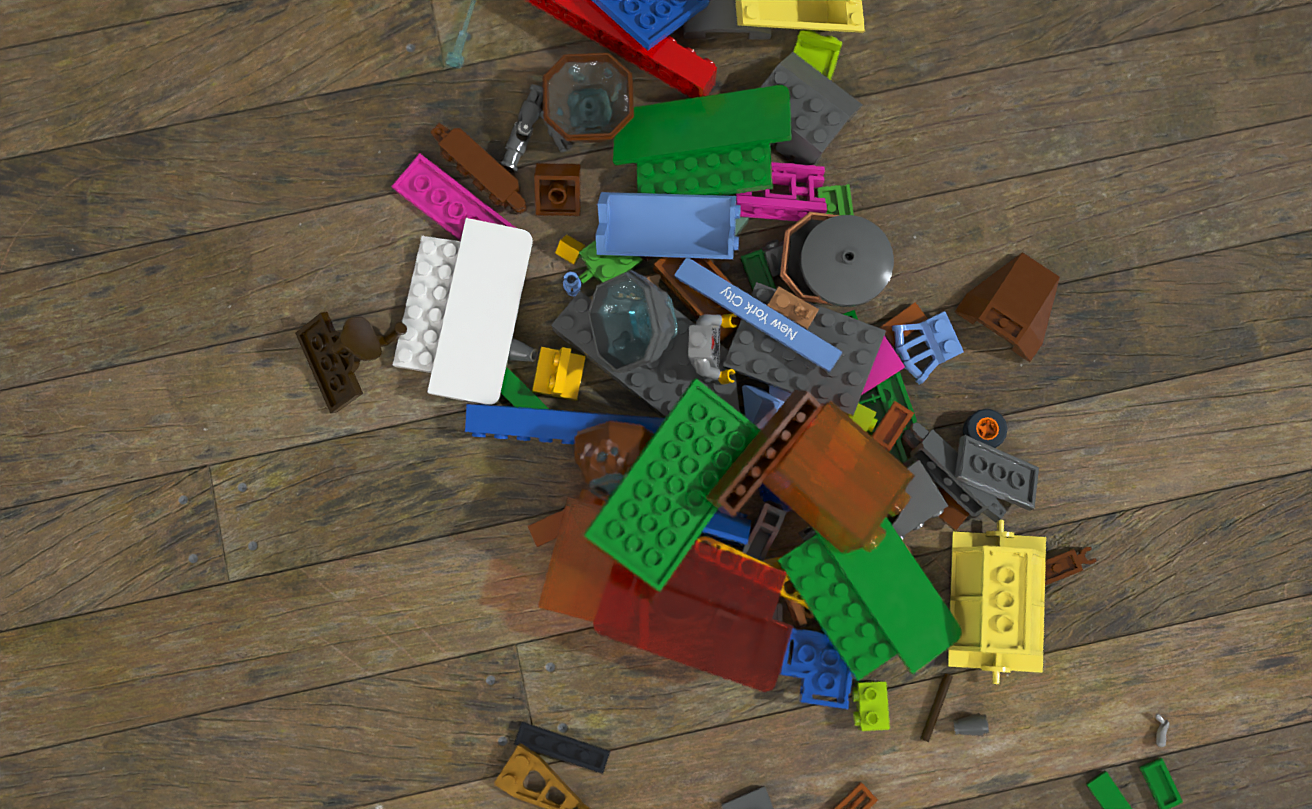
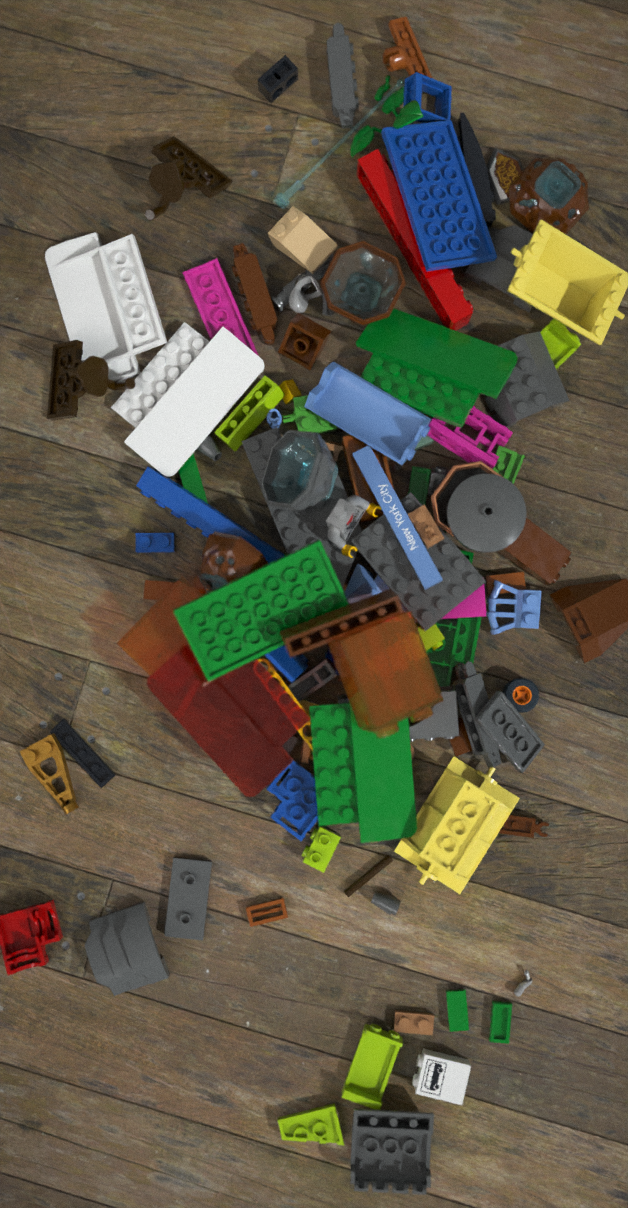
camera: 30 degrees right, 5 degrees up
yellow bracket [532,347,585,401] -> none
dark orange tile [870,401,914,452] -> none
none -> white slope [45,232,167,382]
none -> blue plate [136,533,175,553]
none -> dark brown plate [145,136,232,221]
none -> lime brick [214,376,285,452]
none -> tan slope [268,206,338,274]
none -> light grey piece [289,276,323,313]
none -> reddish brown slope [496,517,572,586]

